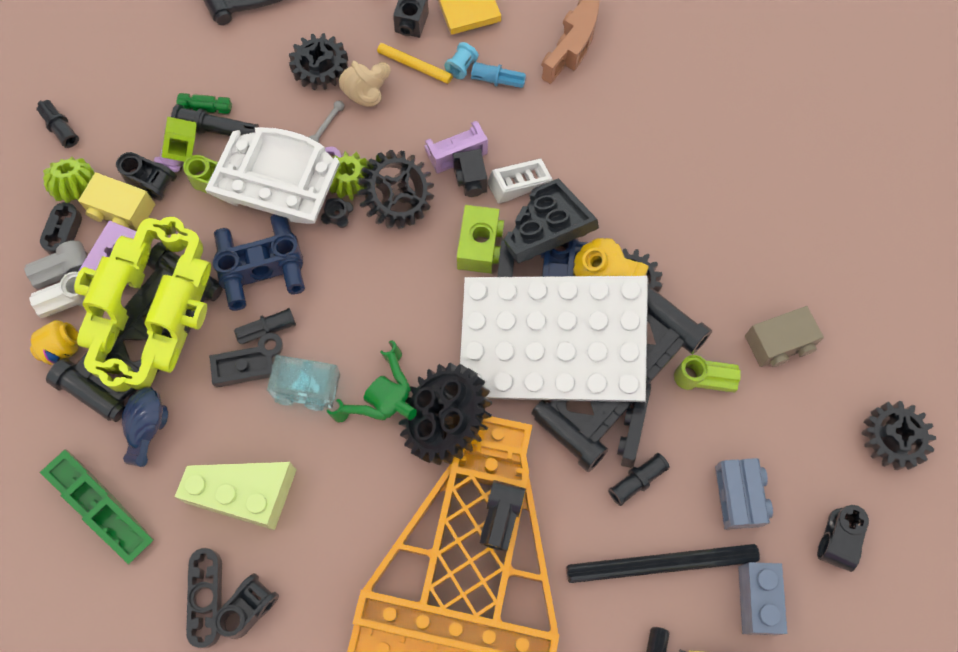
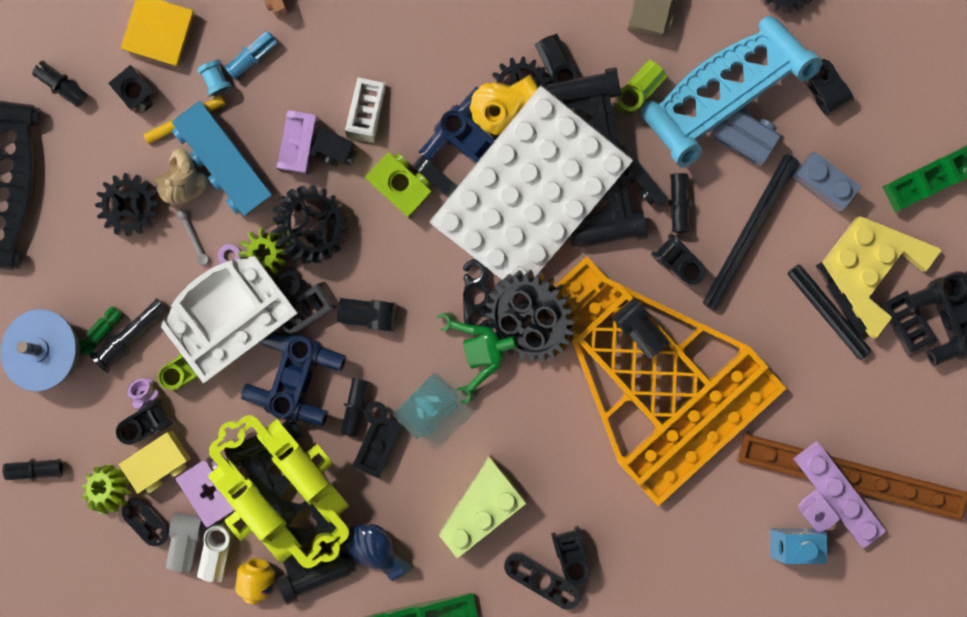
camera: 50 degrees left, 20 degrees up
lime brick [161,116,196,162] -> none
black plate [504,178,599,264] -> none
none -> medium blue piece [1,309,80,391]
none -> dark azure brick [171,100,273,216]
none -> black slope [281,281,339,336]
none -> black piece [337,298,397,332]
none -> black piece [463,259,489,326]
none -> black piece [534,33,578,83]
none -> medium azure piece [641,16,822,167]
none -> black piece [650,233,705,286]

